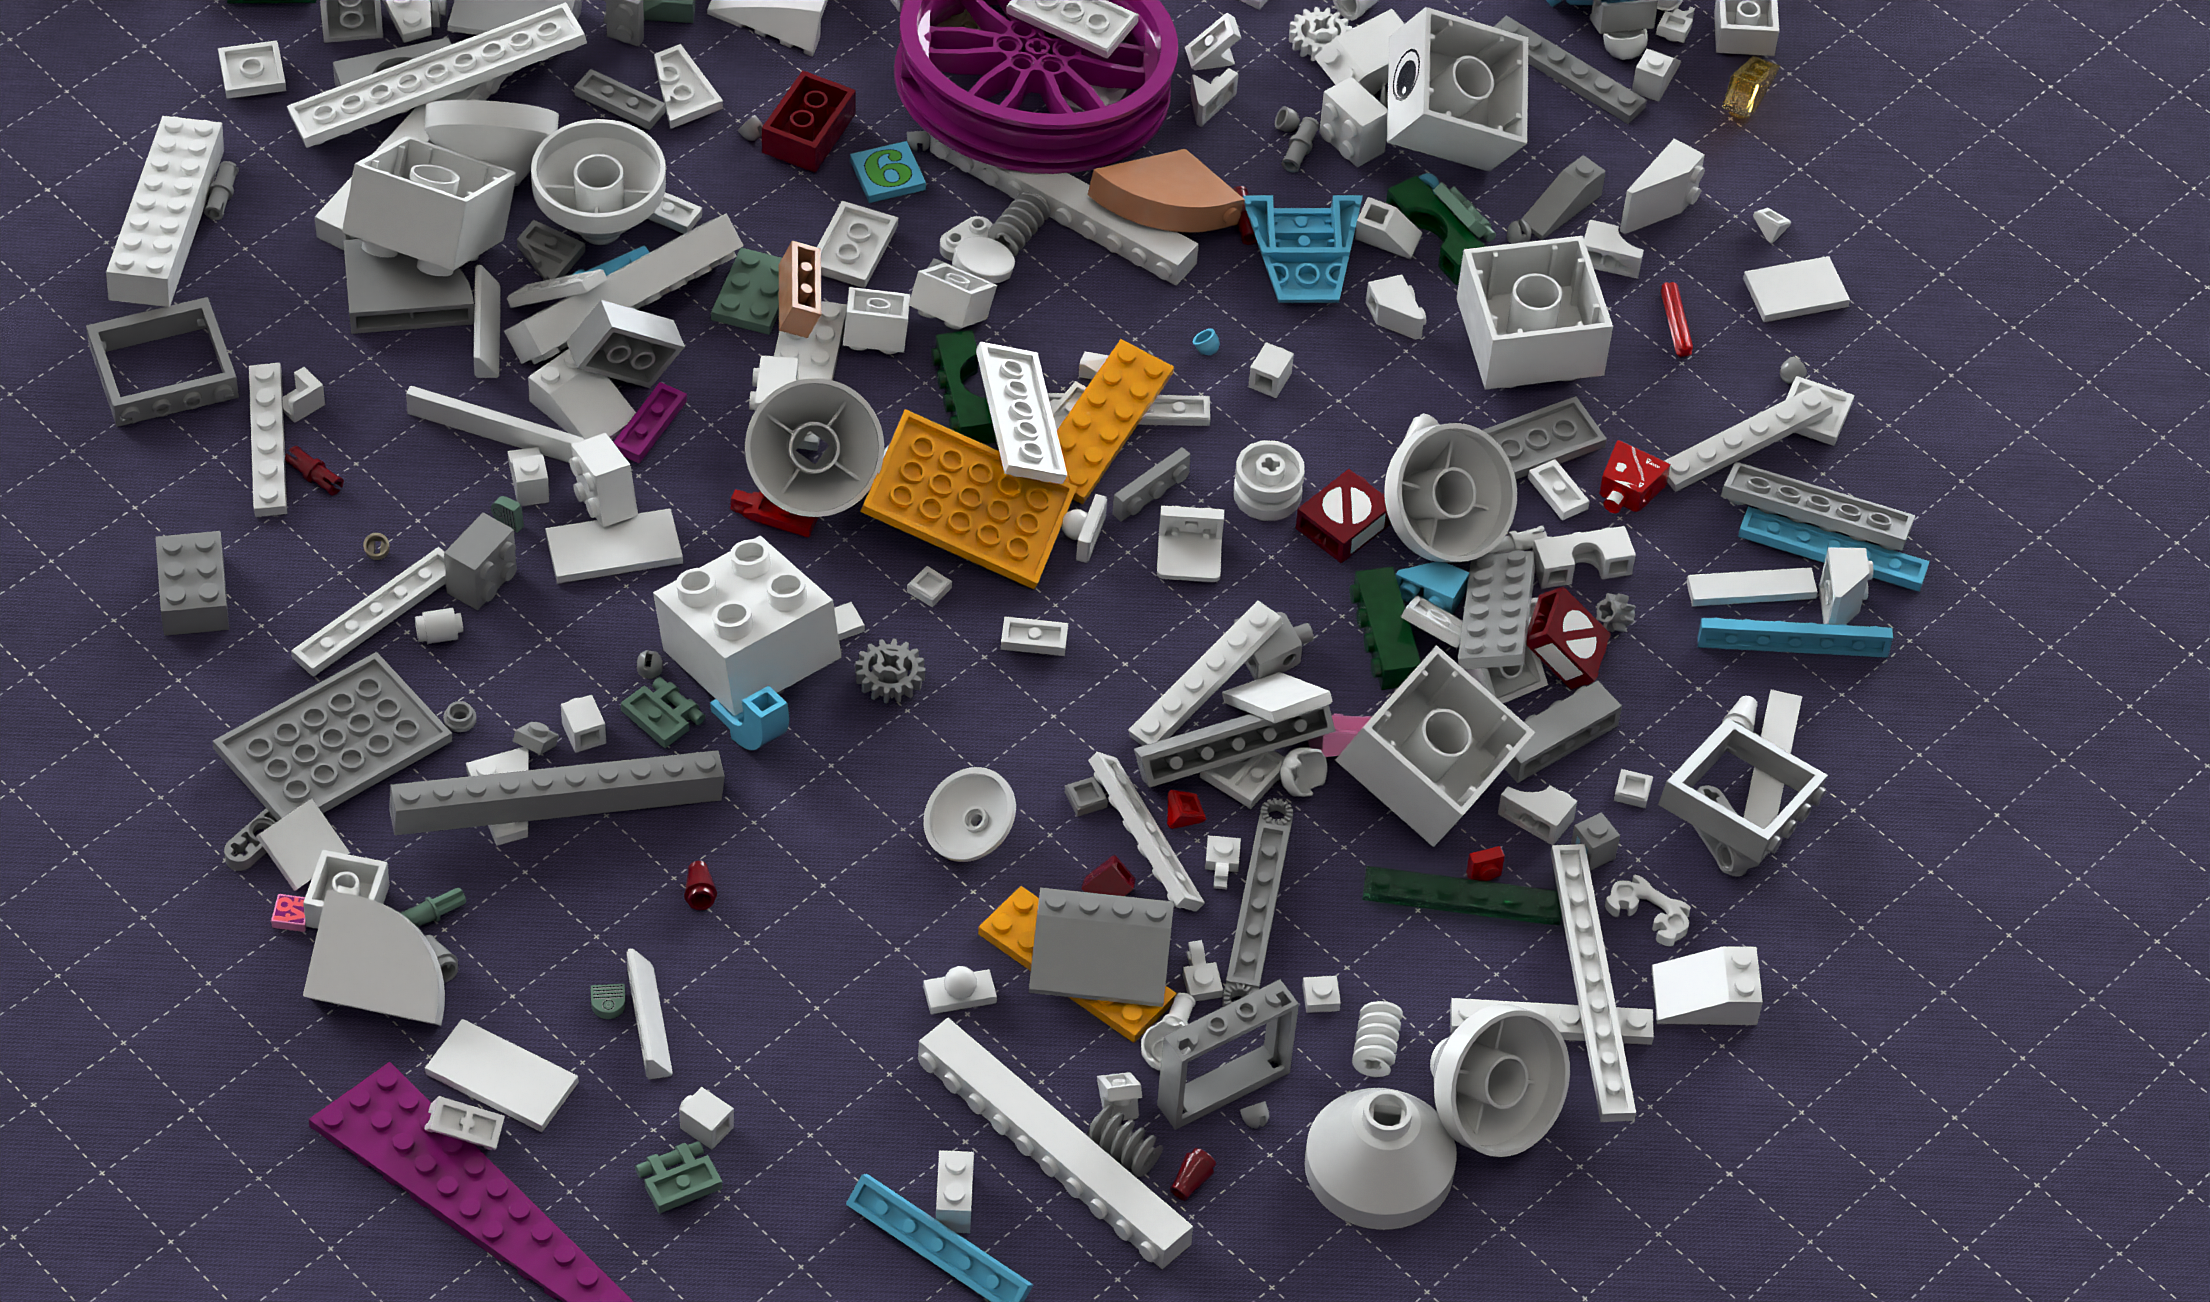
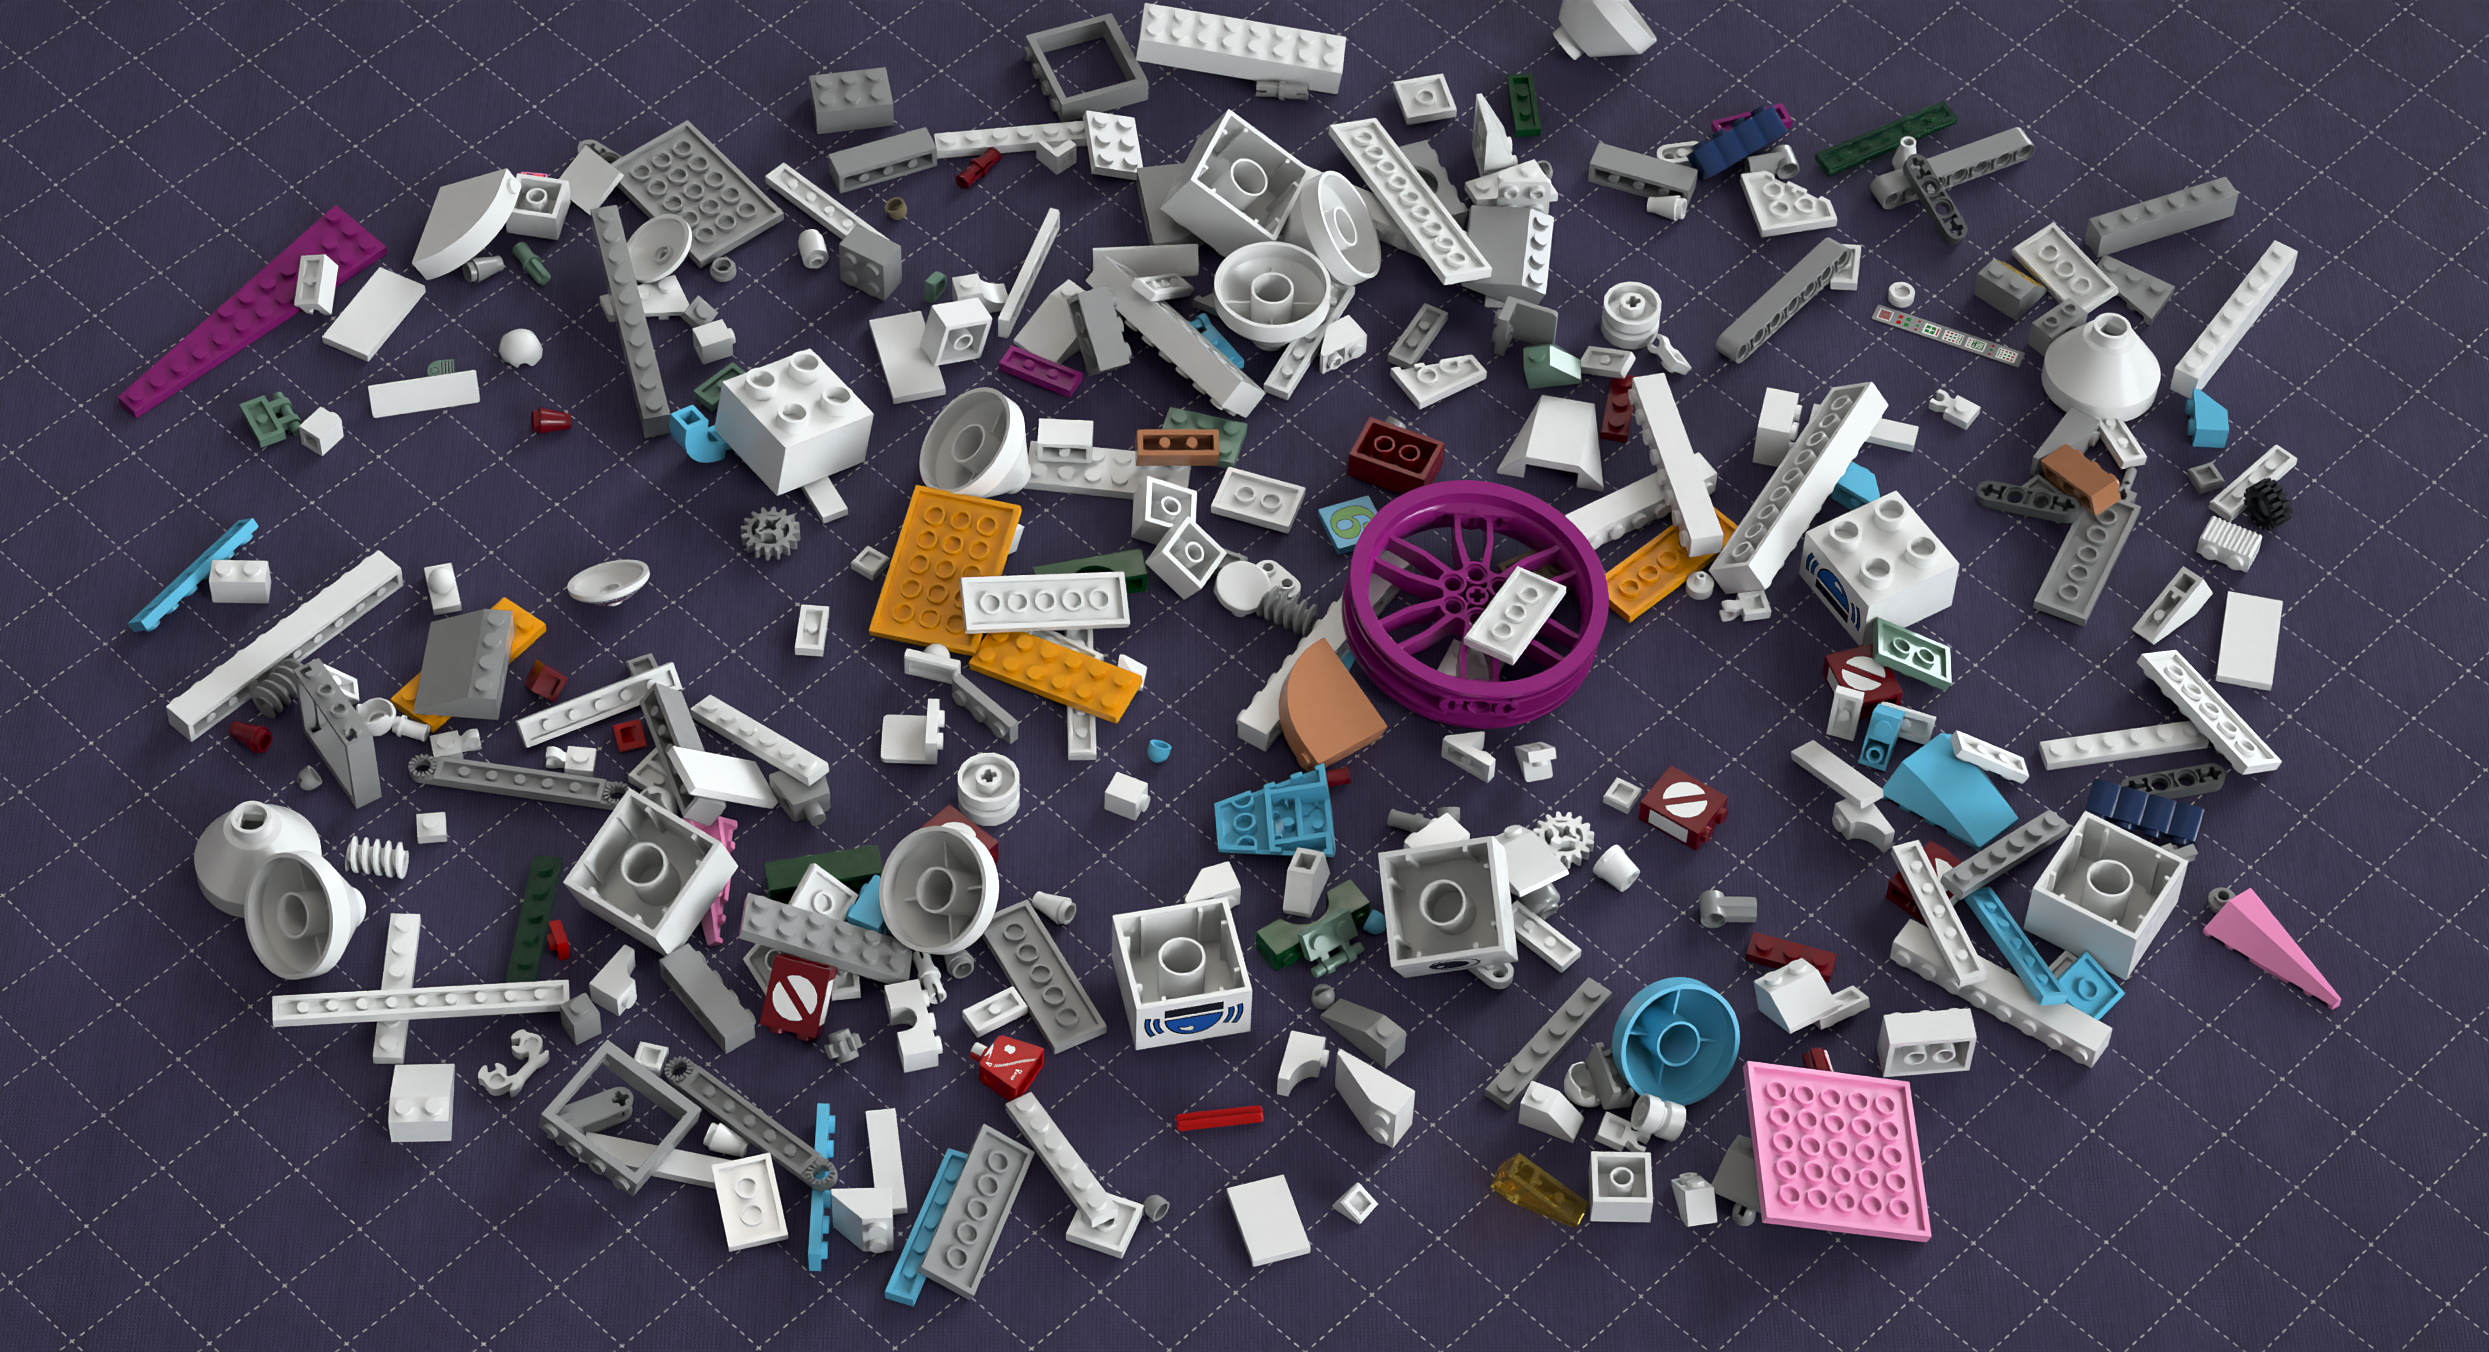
camera: 90 degrees right, 0 degrees up
none -> white hair [499,329,543,368]
none -> white dish [627,214,692,283]
none -> light grey plate [664,1056,838,1191]
none -> white plate [711,1153,789,1252]
none -> light grey brick [828,127,937,193]
none -> white plate [1083,110,1143,180]

